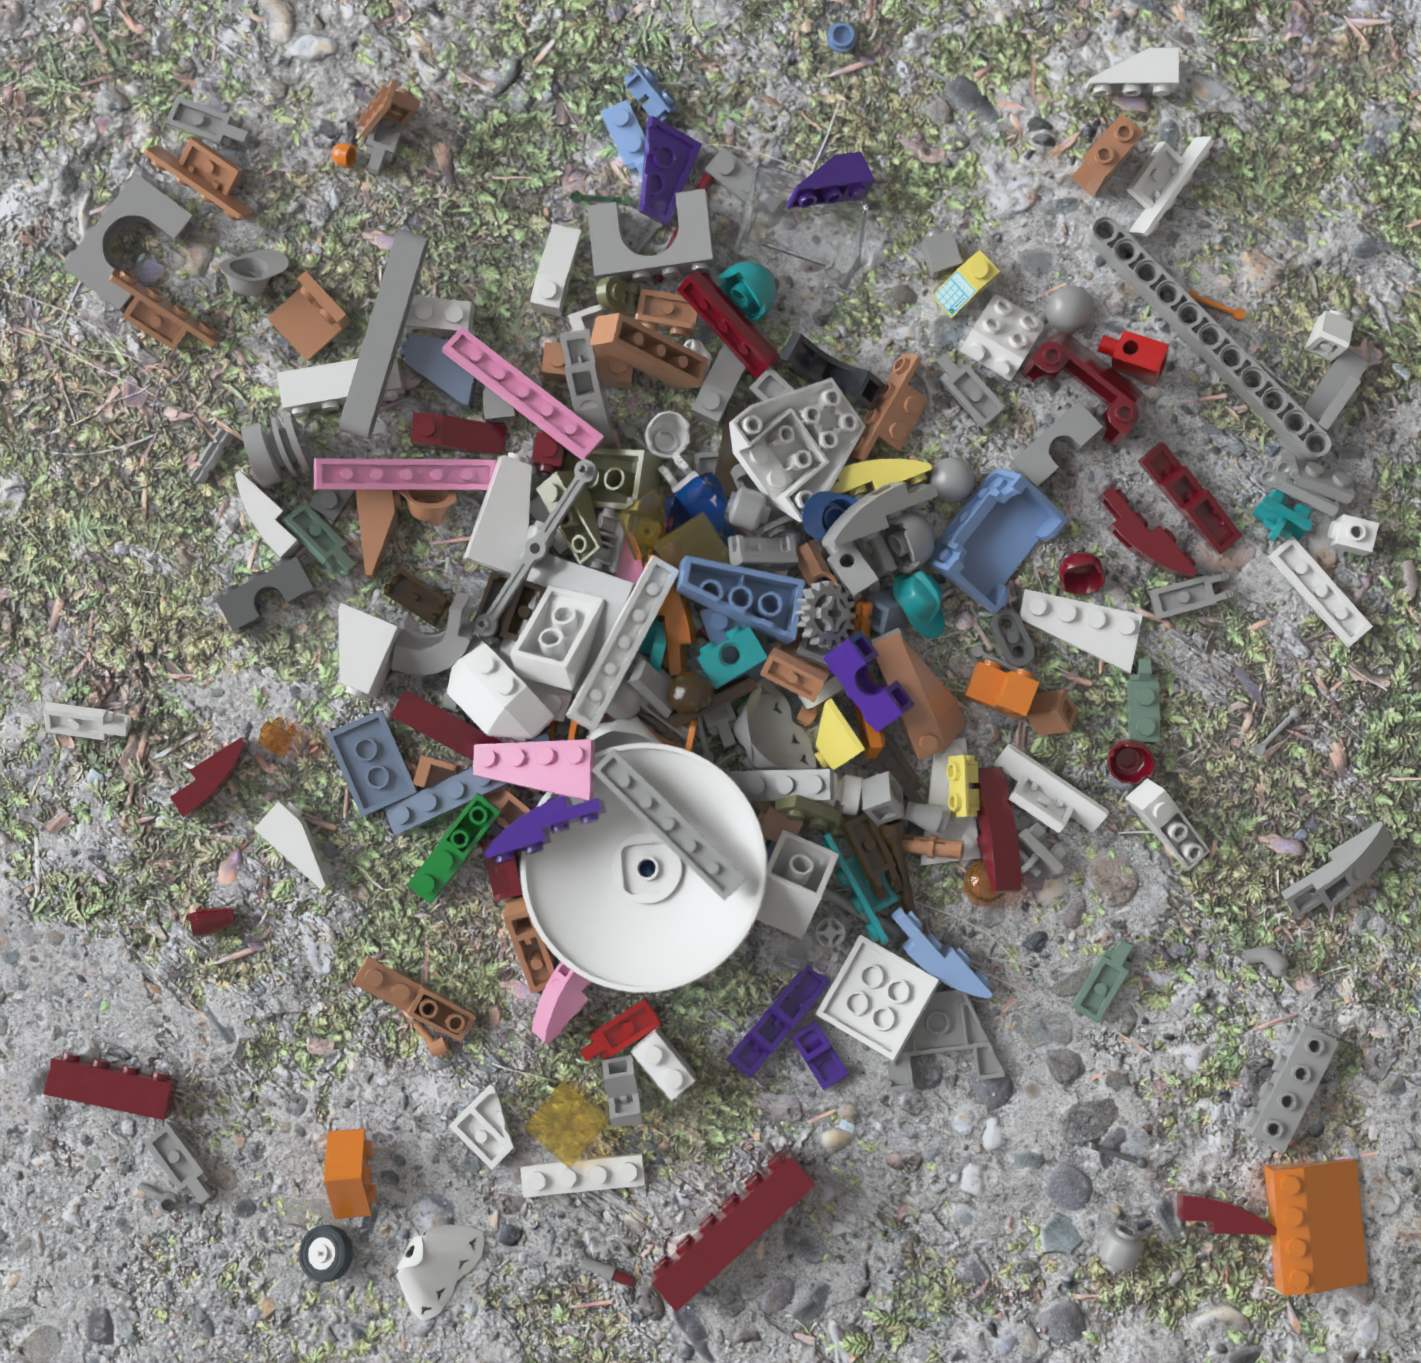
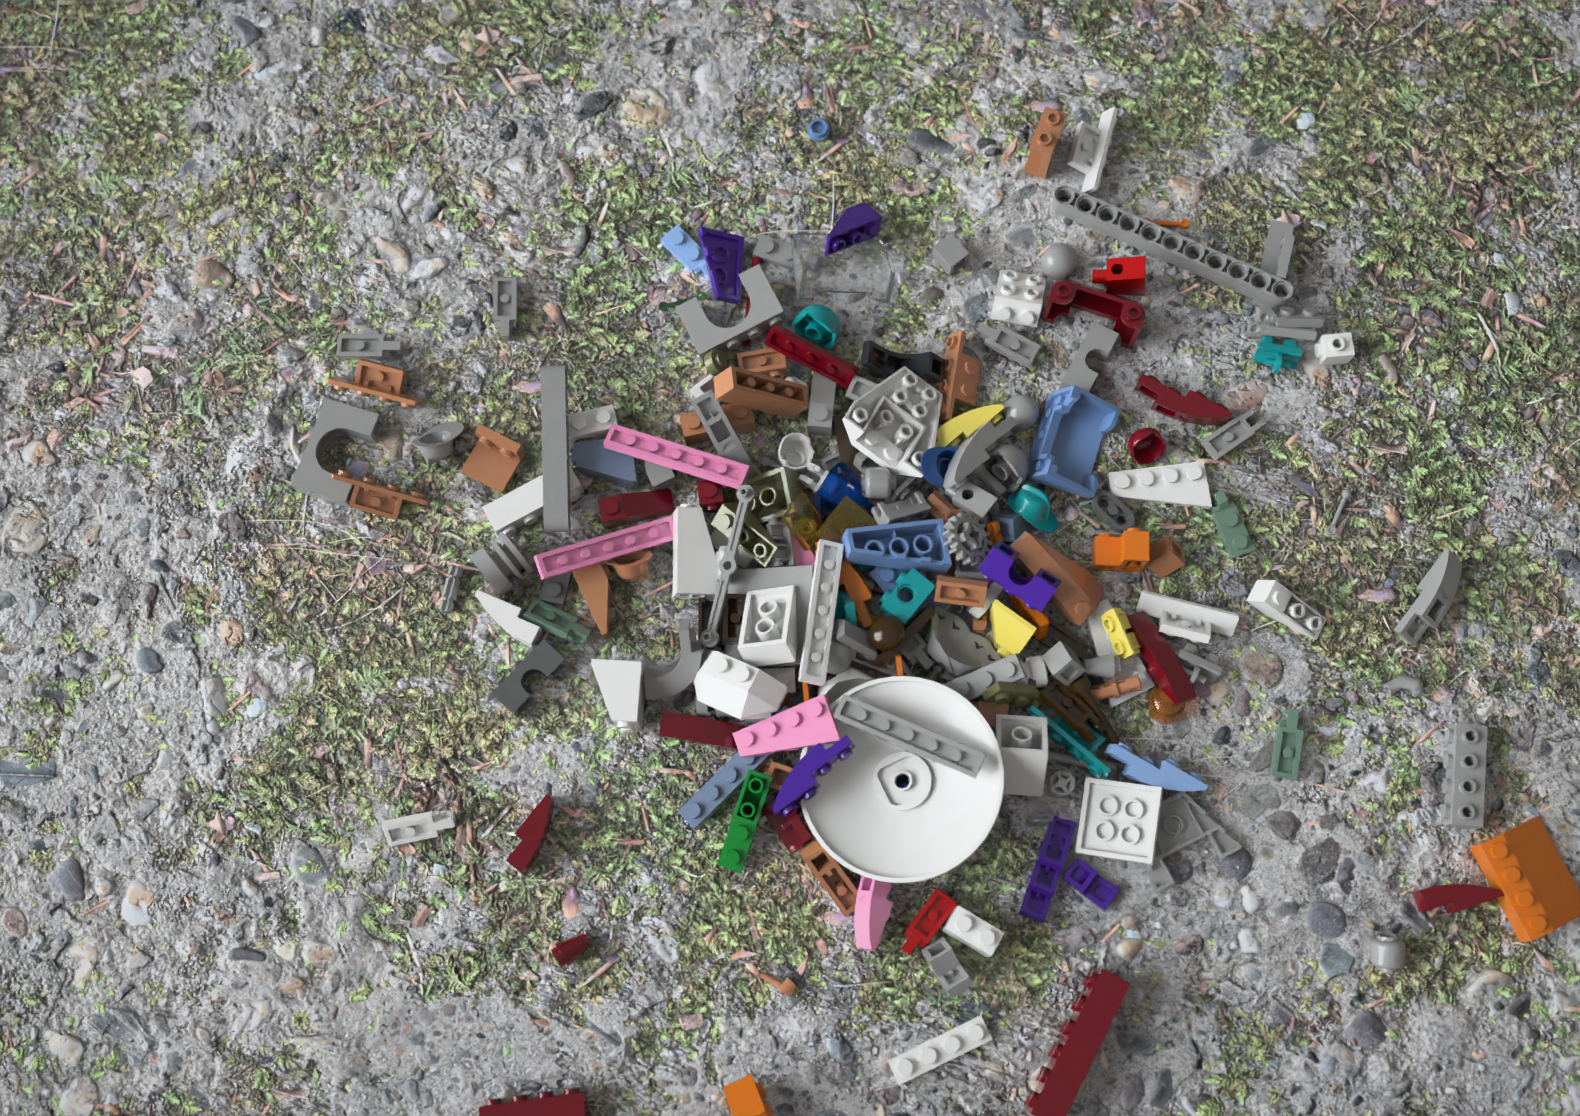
camera: 15 degrees left, 10 degrees down
white slope [254,801,330,890] -> none
clear orange tile [258,717,296,758] -> none
sand blue plate [326,710,418,817] -> none
orange hinge [331,143,357,168] -> none
nougat slope [352,956,476,1042] -> none
nougat bracket [358,79,421,138] -> none
dark brown hinge [384,566,451,628] -> none
nougat panel [413,755,459,788] -> none
white wing [449,1083,514,1170] -> none
clear yellow tile [524,1080,610,1168] -> none
white slope [530,224,582,317] -> none
medium blue hinge [624,64,680,122] -> none
slope [932,250,1000,319] -> none
white slope [1085,48,1179,96] -> none
dark grey hinge [1086,1141,1148,1169] -> none
dark red hair [1107,738,1156,784] -> none
dark red slope [1137,442,1243,555] -> none
white plate [1267,536,1373,647] -> none
white slope [1304,310,1354,361] -> none

